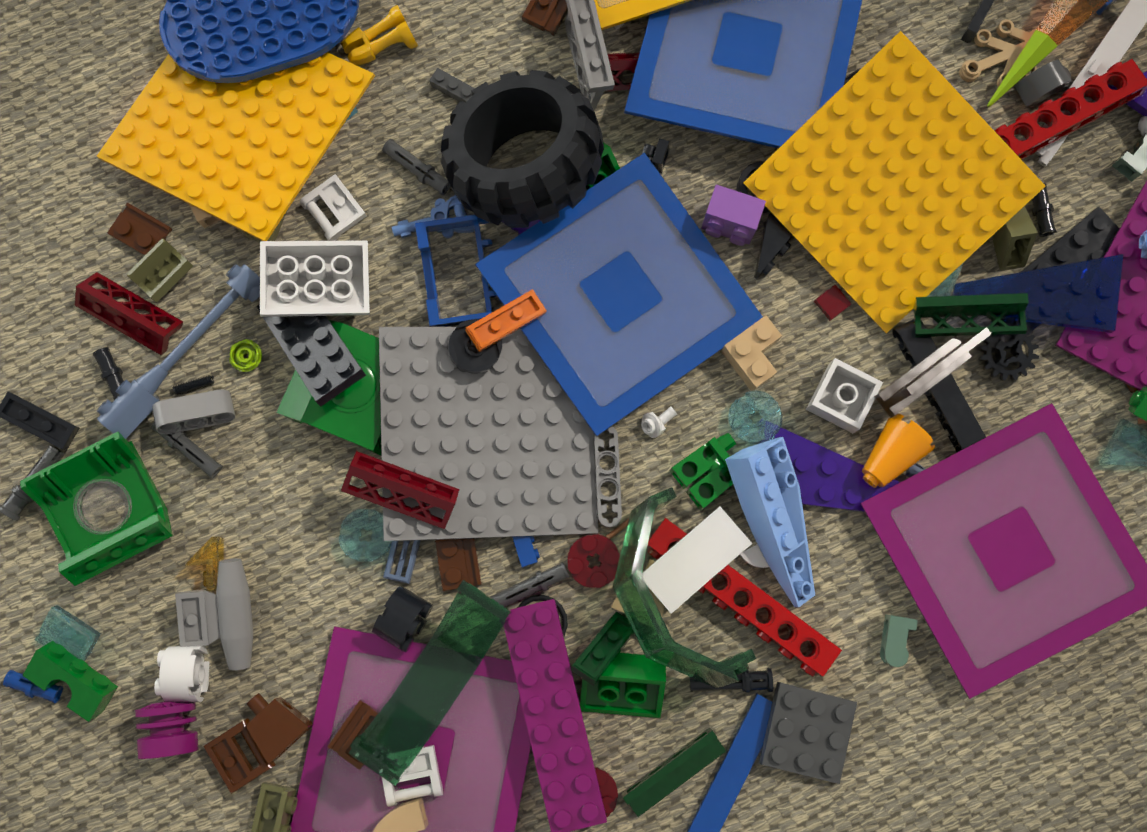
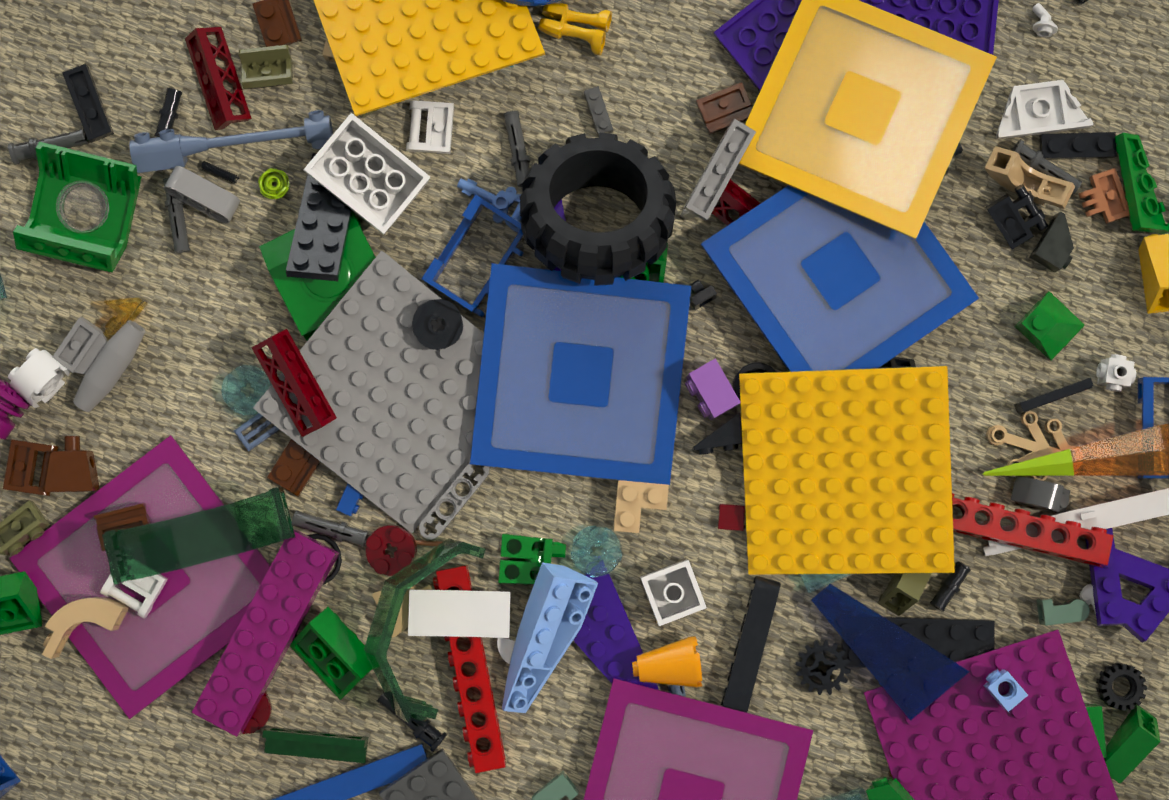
camera: 40 degrees right, 5 degrees up
black brick [372,586,434,653] -> none
orange tile [465,289,547,352] -> none
dark green tile [571,612,638,686] -> none
white plate [641,406,677,438] -> none
fence [874,327,991,418] -> none
dark green fence [913,293,1029,337] -> none

